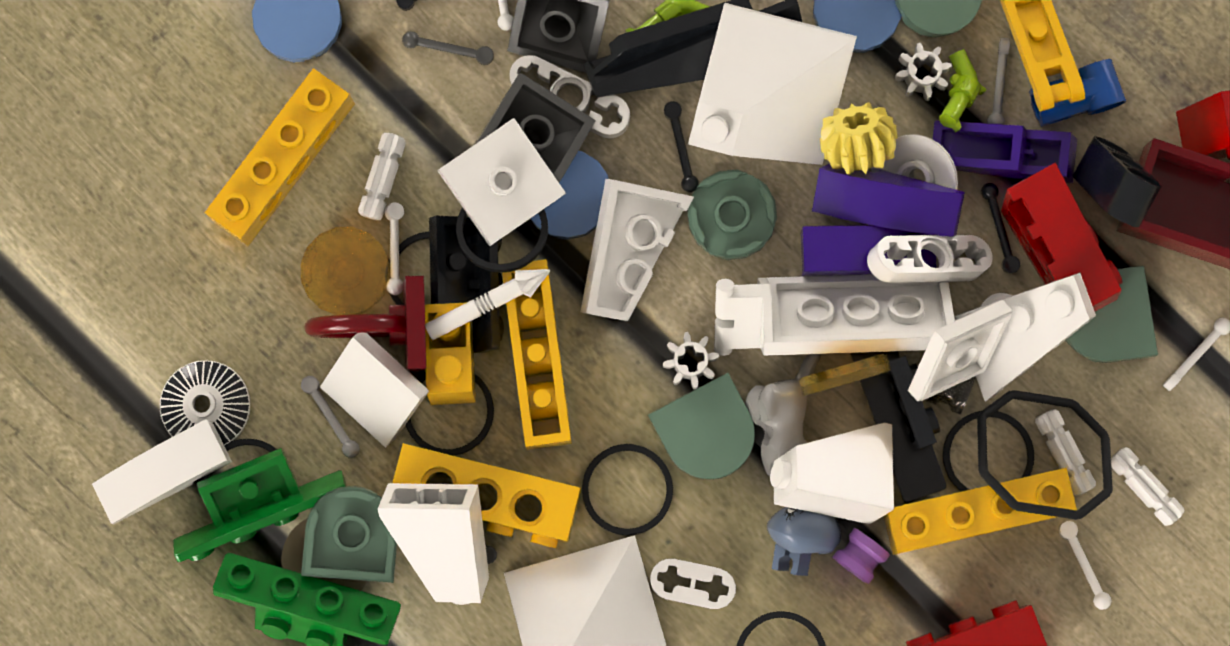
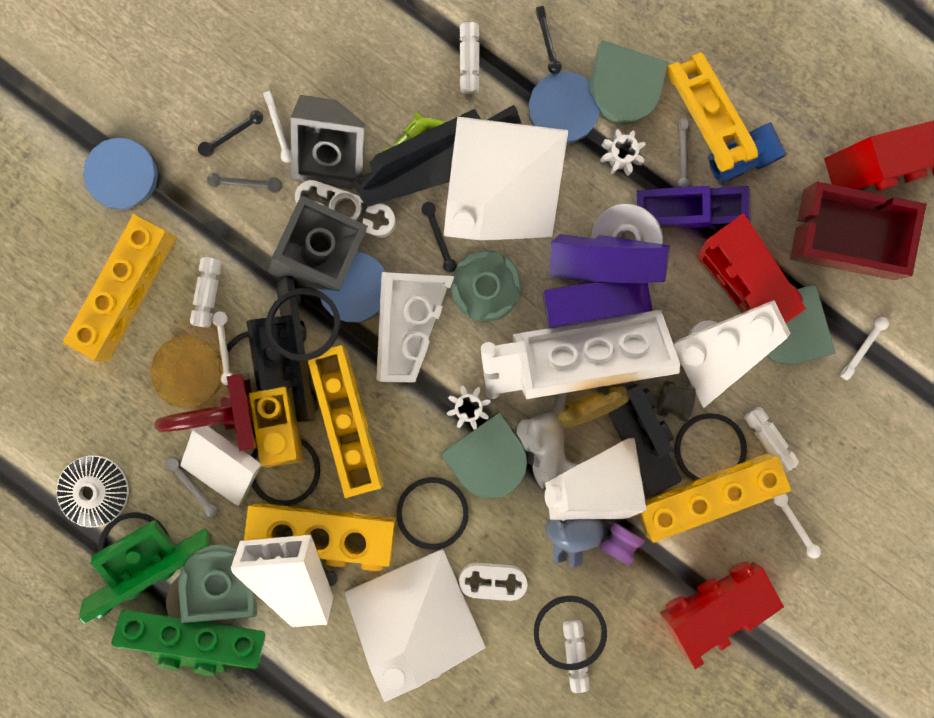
camera: 10 degrees left, 5 degrees up
white slope [92,419,232,524] -> none
white piece [425,269,550,340] -> none
white plate [438,118,566,246] -> none
light yellow gear [819,102,898,175] -> none
white beam [867,235,993,283] -> none
white plate [908,300,1013,401] -> none
lime piece [939,49,987,132] -> none
black piece [977,390,1113,520] -> none
black hinge [981,183,1020,274] -> none
black beam [1072,136,1162,227] -> none
white axle [1111,447,1185,526] -> none

